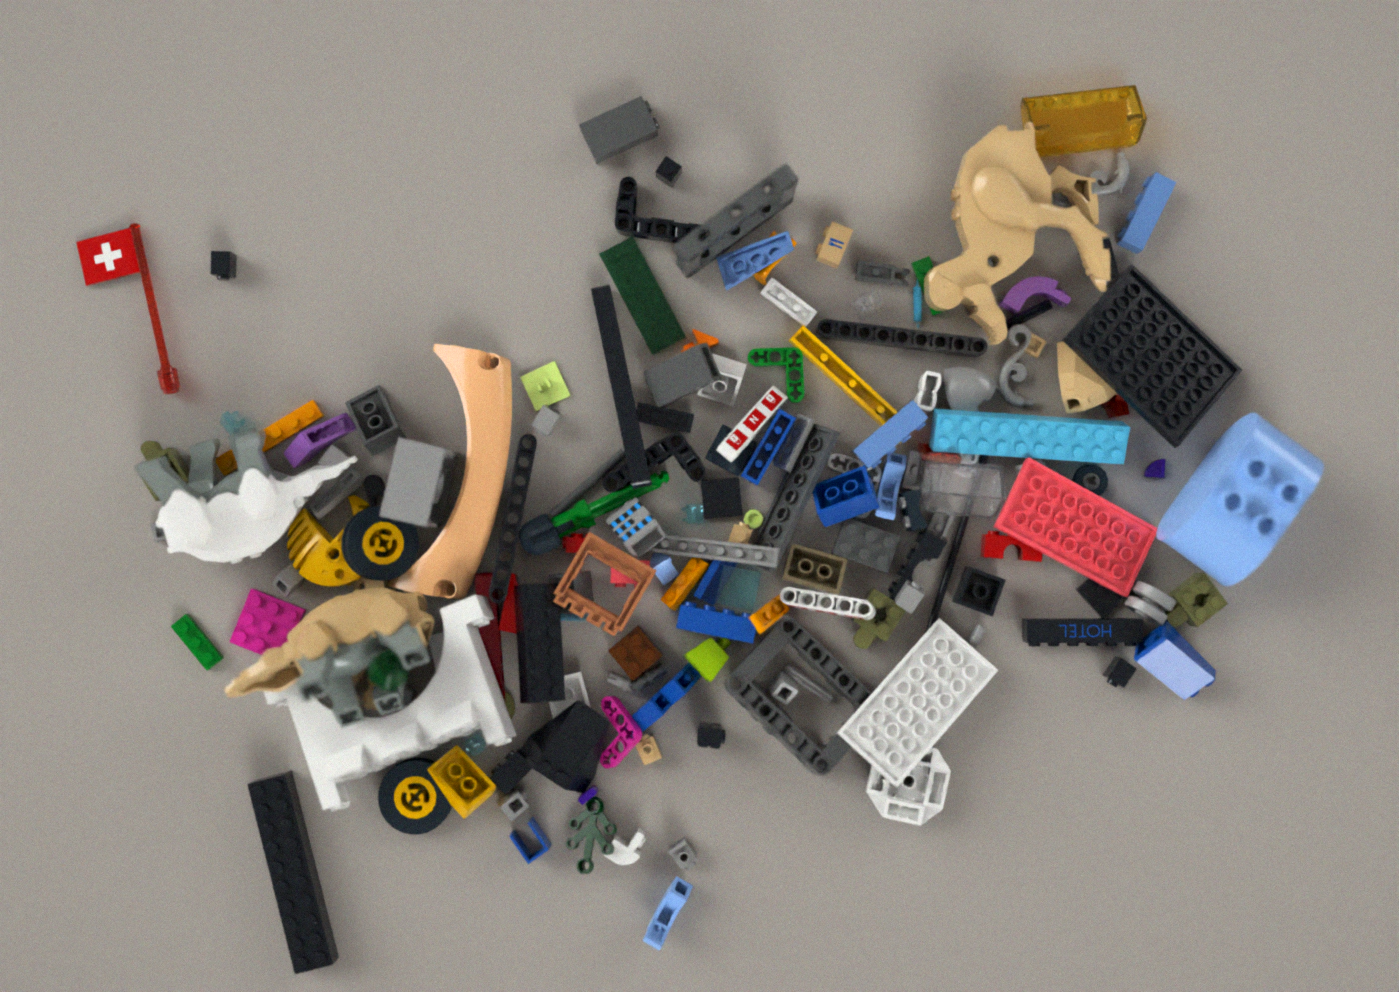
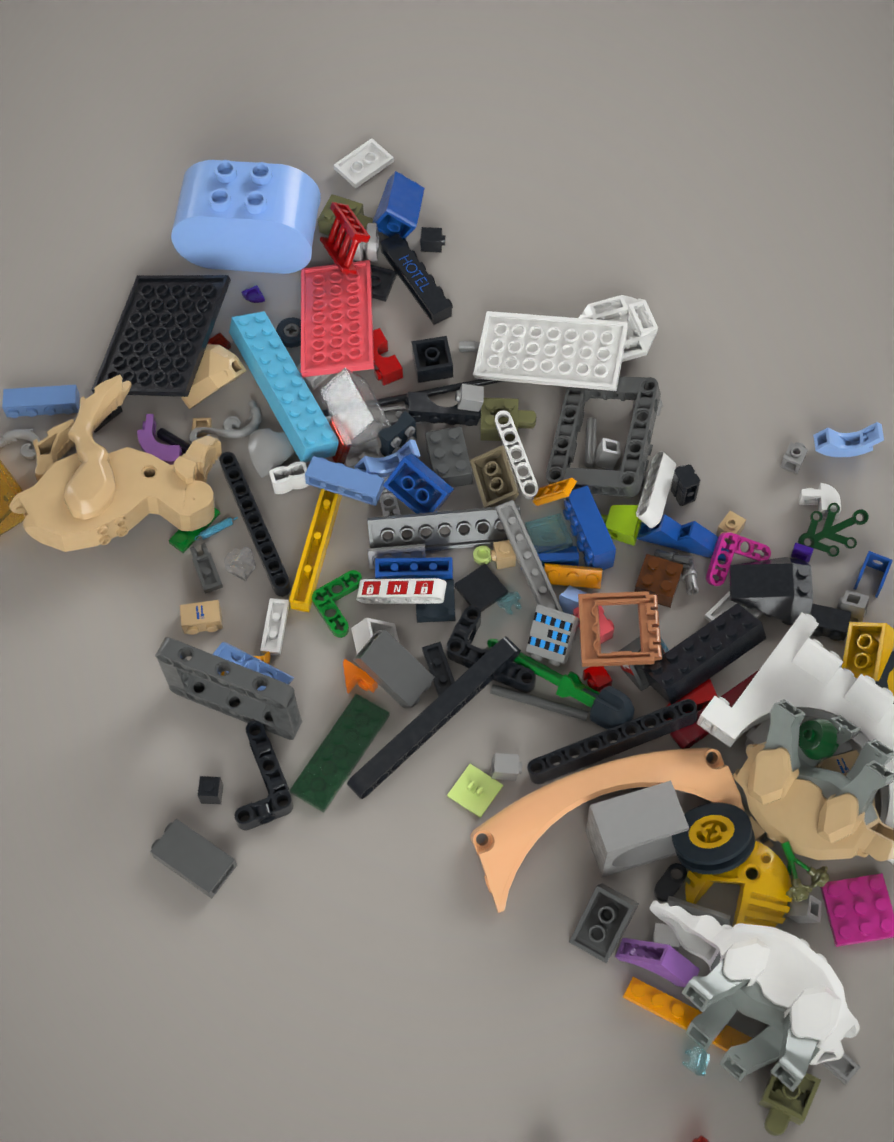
camera: 115 degrees left, 25 degrees down
none -> red fence [320,202,370,275]
none -> white plate [334,138,394,189]
none -> white beam [636,451,676,528]
none -> olive plant [781,841,829,902]

